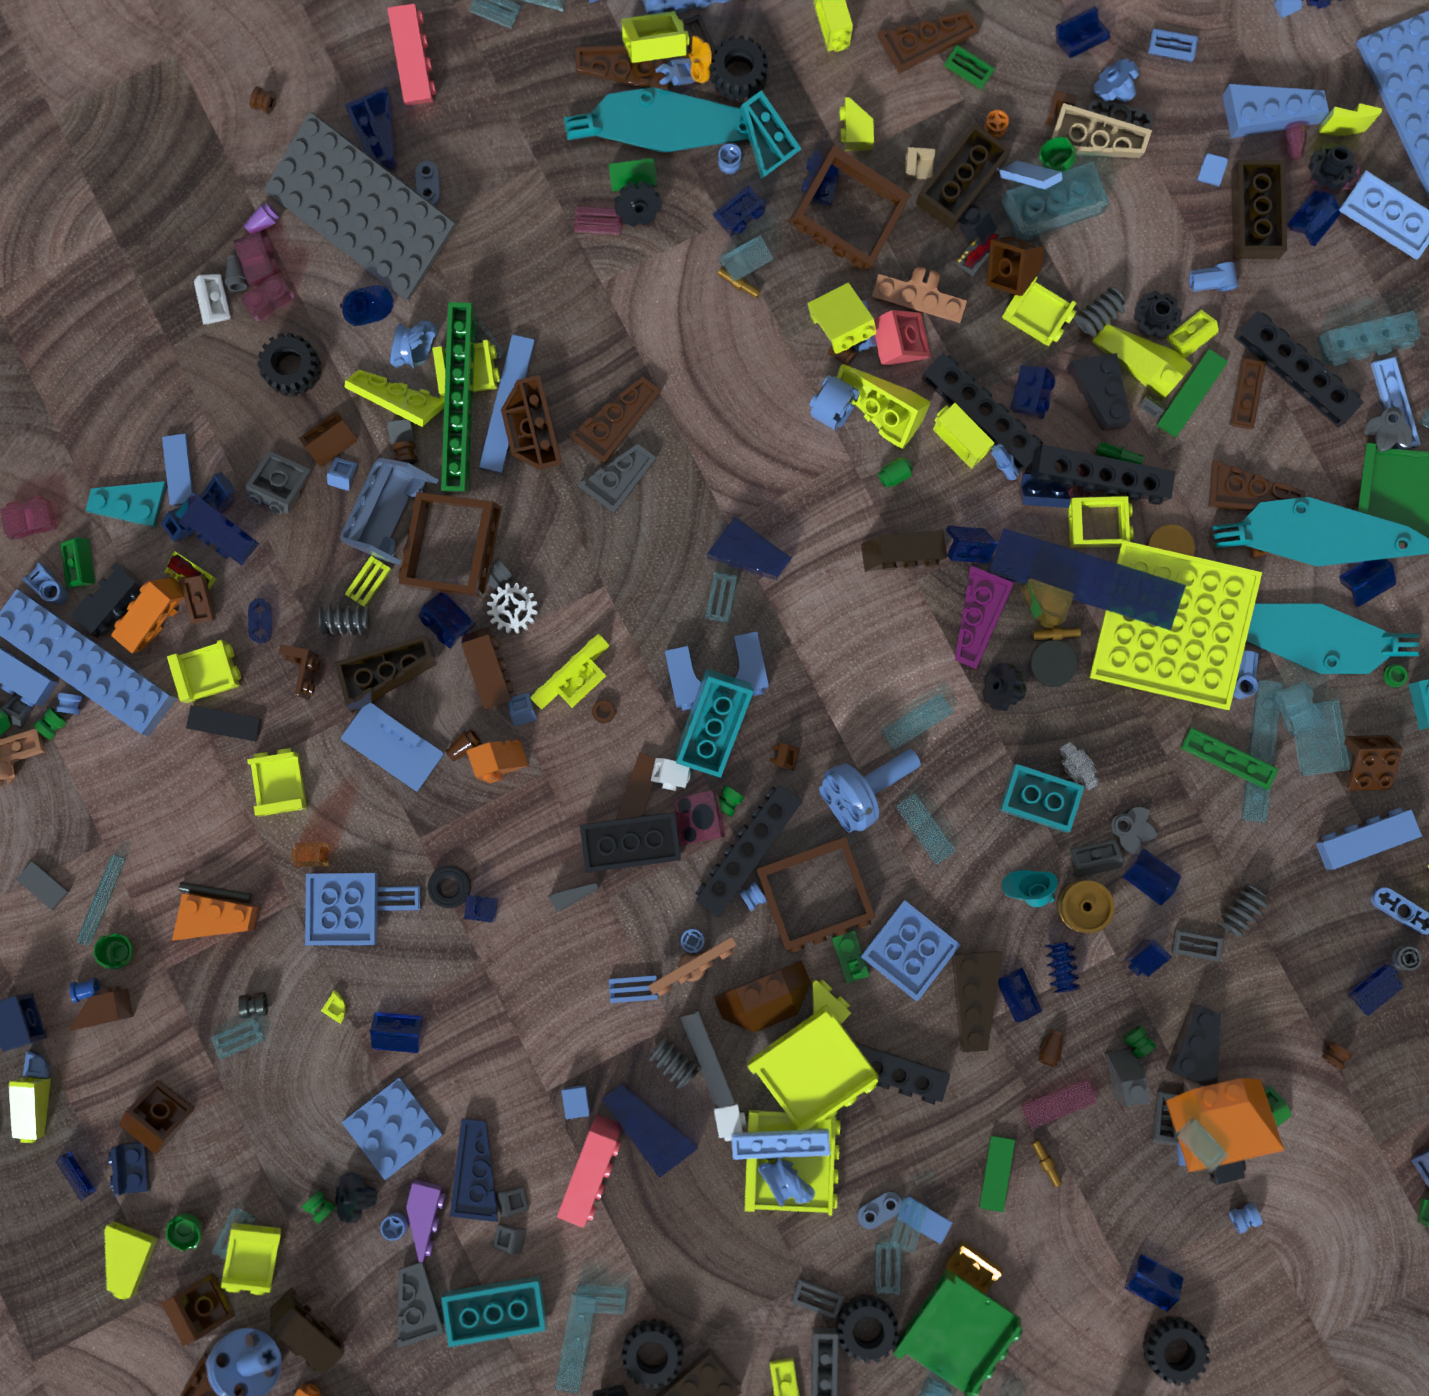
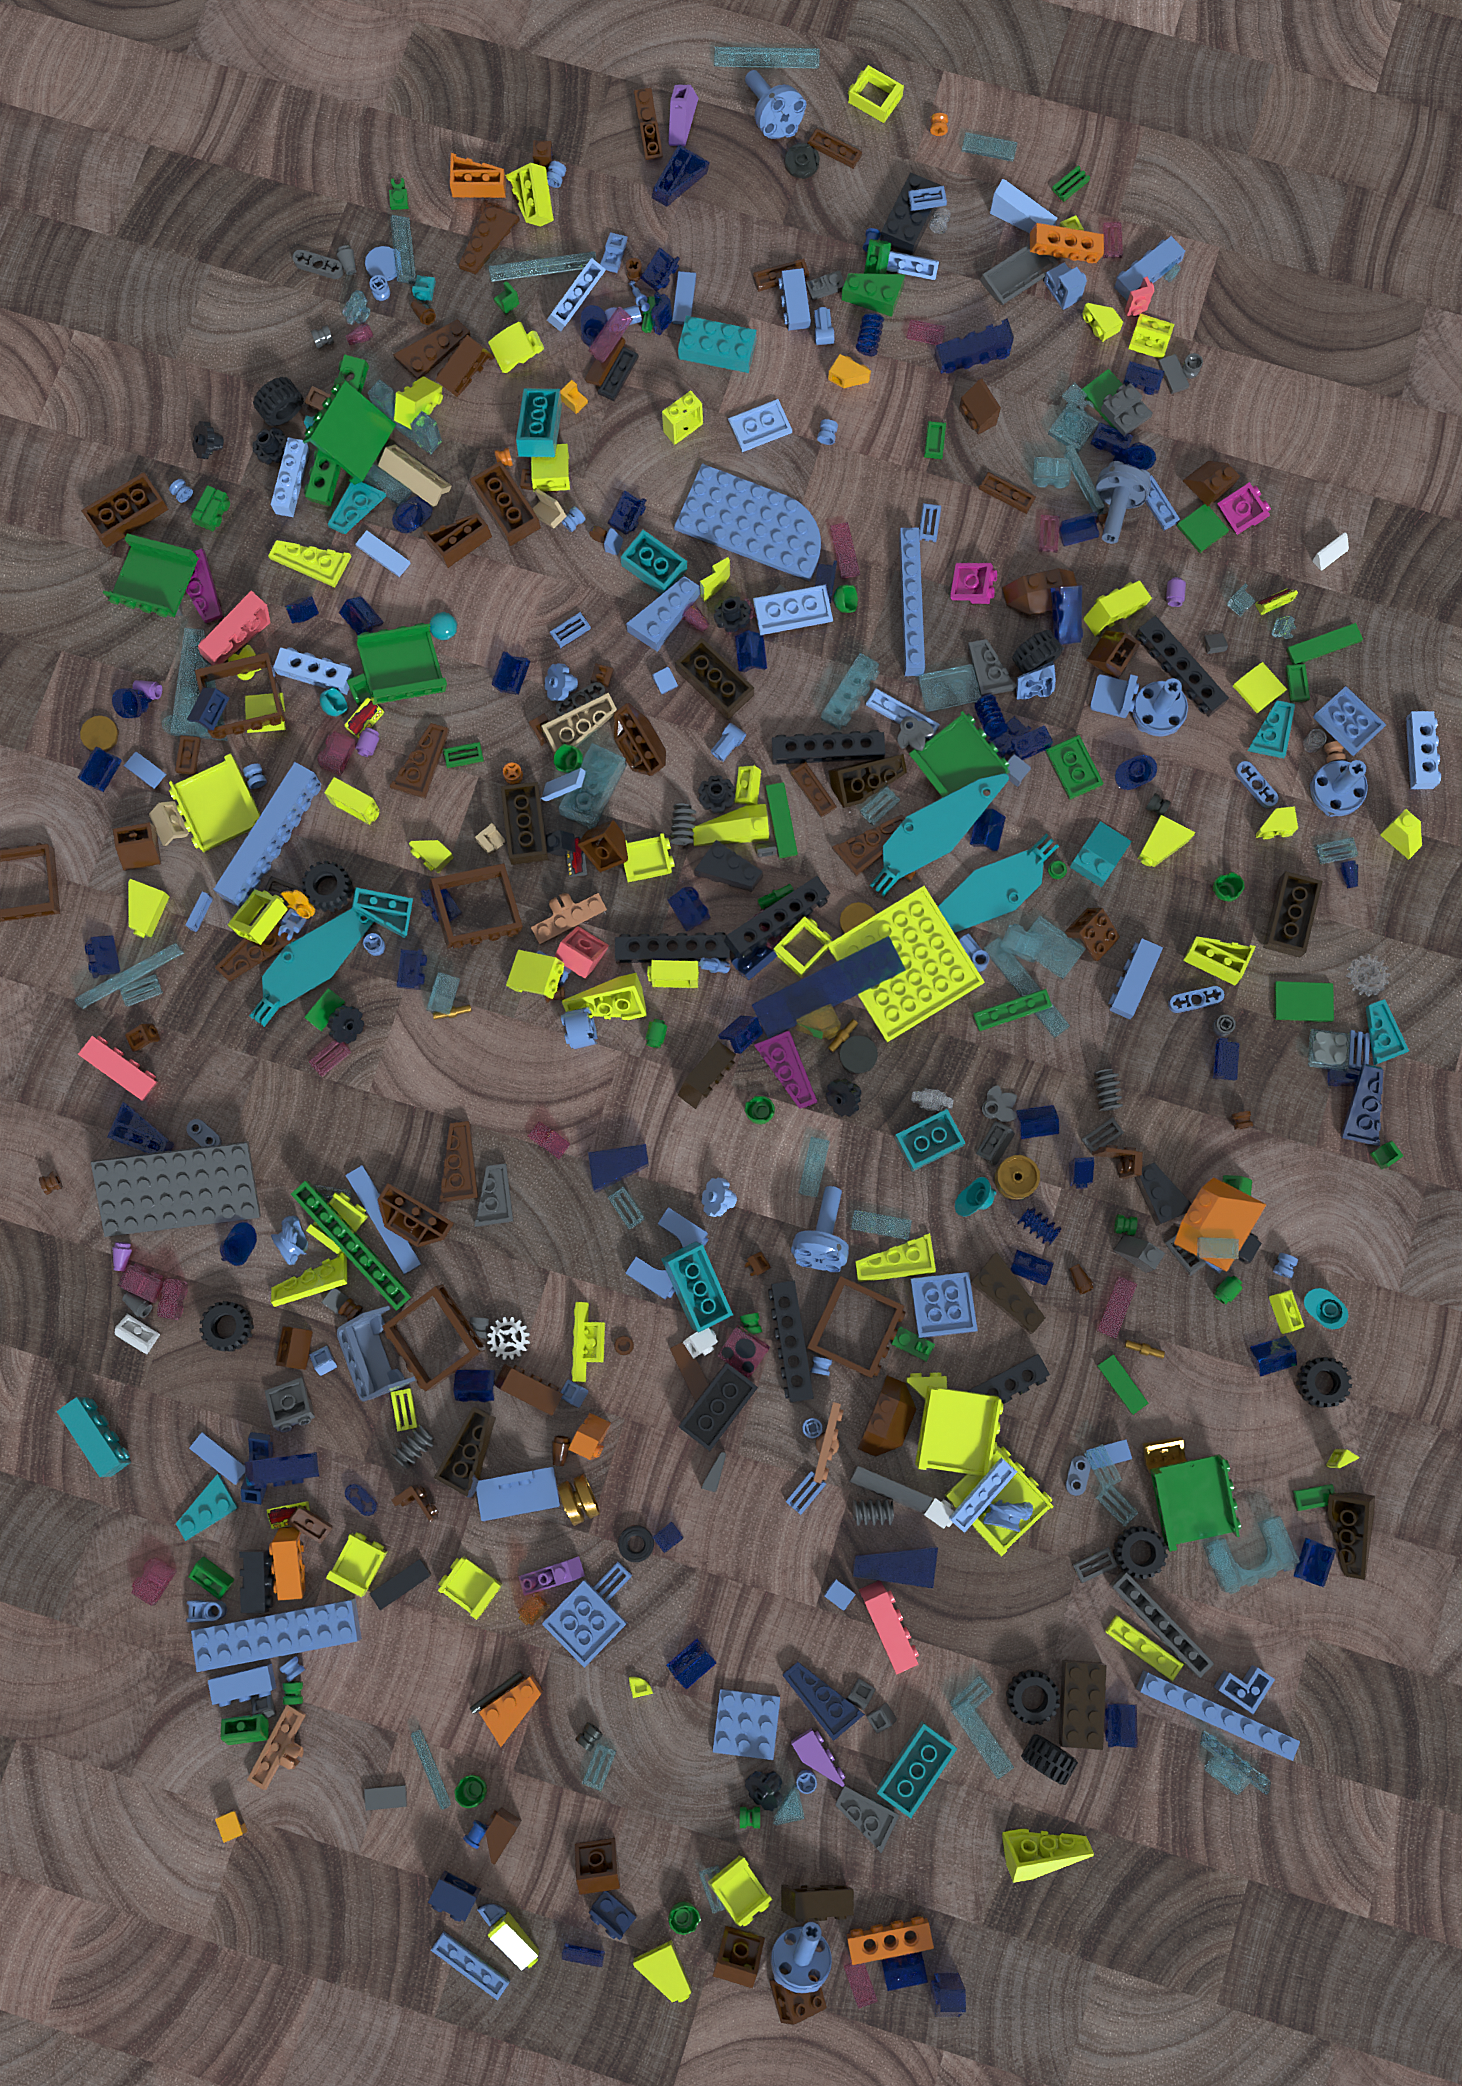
camera: 45 degrees left, 5 degrees down
none -> teal brick [56,1397,131,1477]
none -> reddish brown bracket [125,1023,160,1052]
none -> medium lavender slope [518,1556,585,1596]
none -> clear pink slope [527,1121,570,1159]
none -> pearl gold wheel [557,1474,600,1526]
none -> reddish brown tile [590,663,614,687]
none -> reddish brown wedge [614,703,666,776]
none -> teal brick [620,530,687,595]
none -> light blue plant [702,1177,737,1217]
none -> green hair [745,1096,775,1125]
none -> clear light blue slope [773,1784,805,1826]
none -> dark brown wedge [828,754,907,808]
none -> neon yellow wing [855,1233,936,1282]
none -> clear light blue tile [860,786,900,826]
none -> reddish brown bracket [1092,1145,1143,1179]
none -> green brick [1214,1275,1243,1305]
none -> neon yellow slope [1269,1290,1305,1334]
none -> teal piece [1304,1288,1349,1330]

